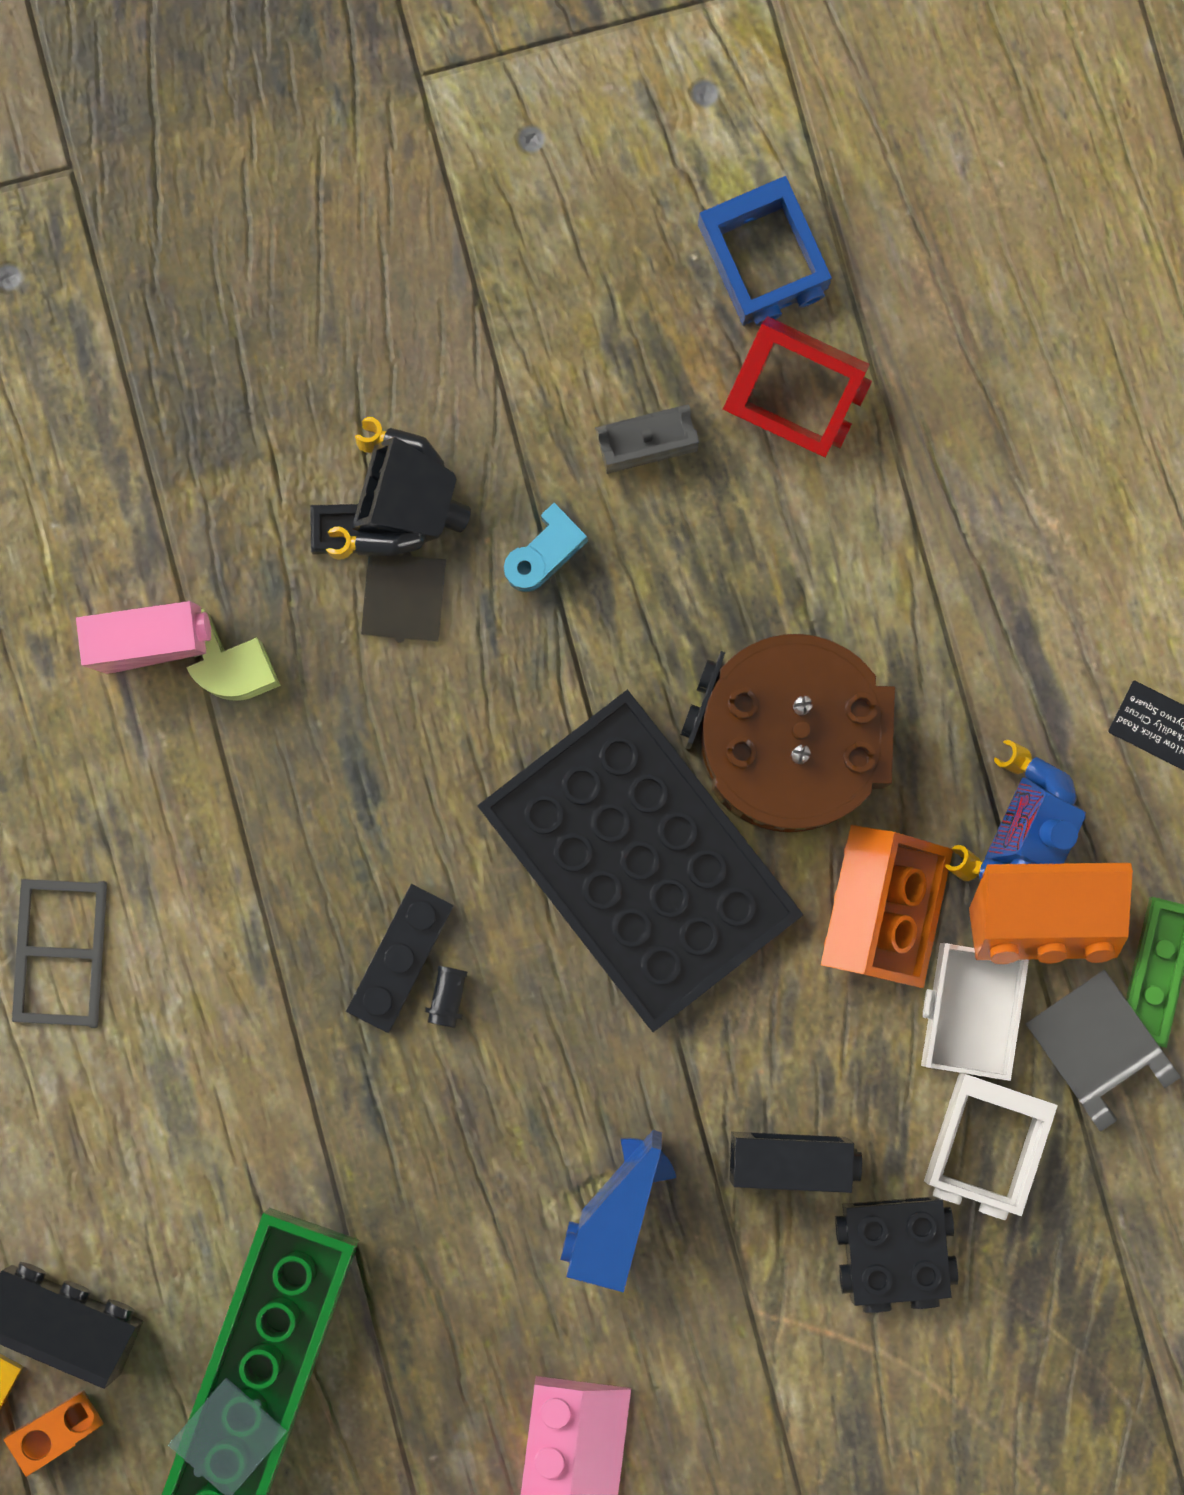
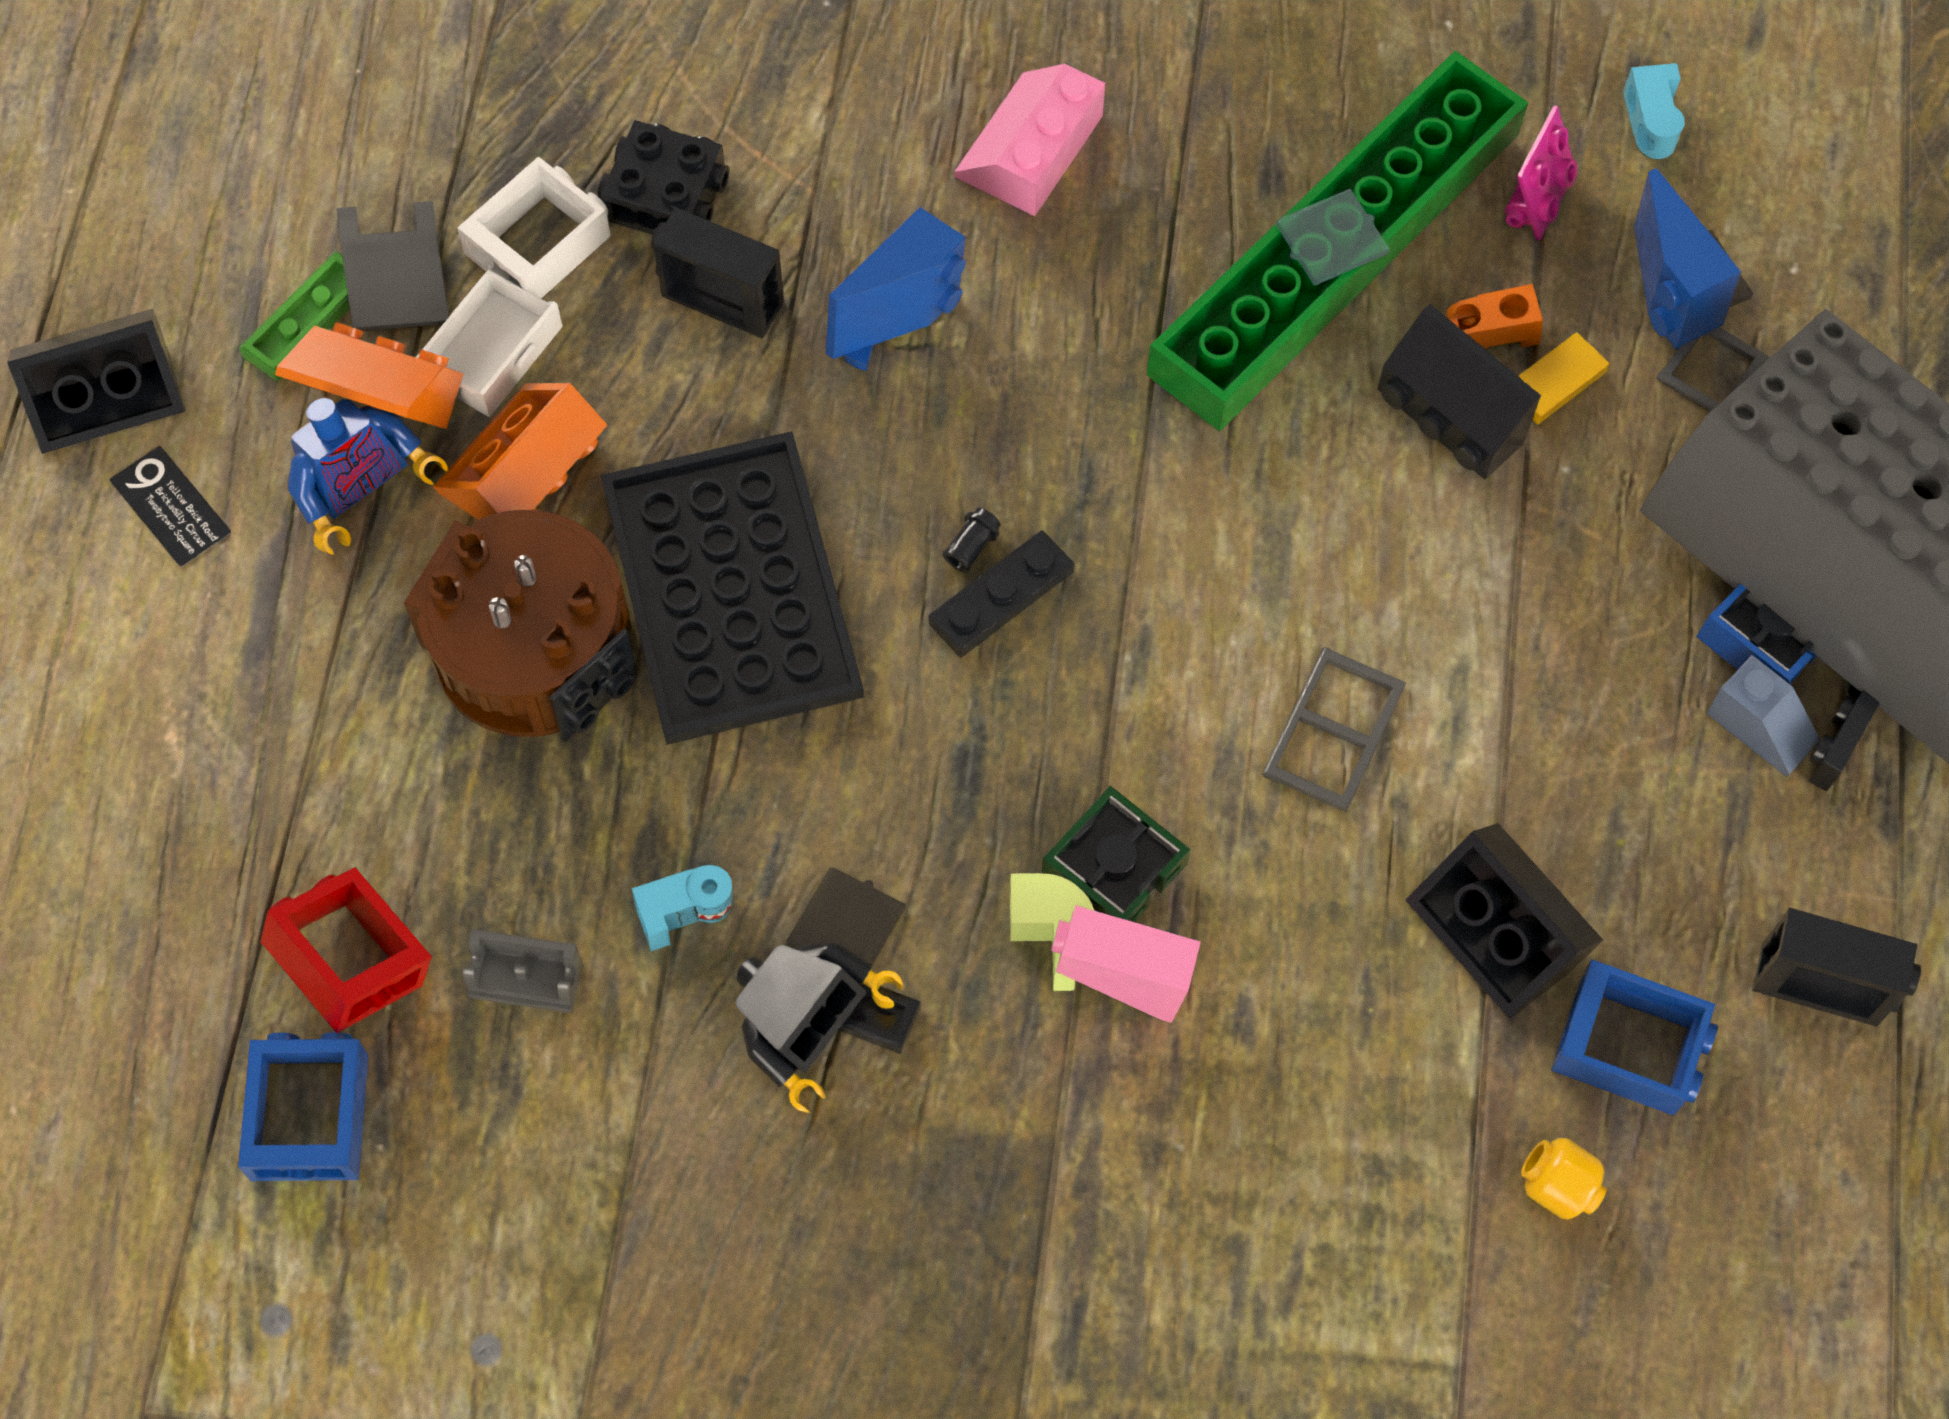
camera: 160 degrees left, 20 degrees down
none -> piece [1042,785,1191,922]

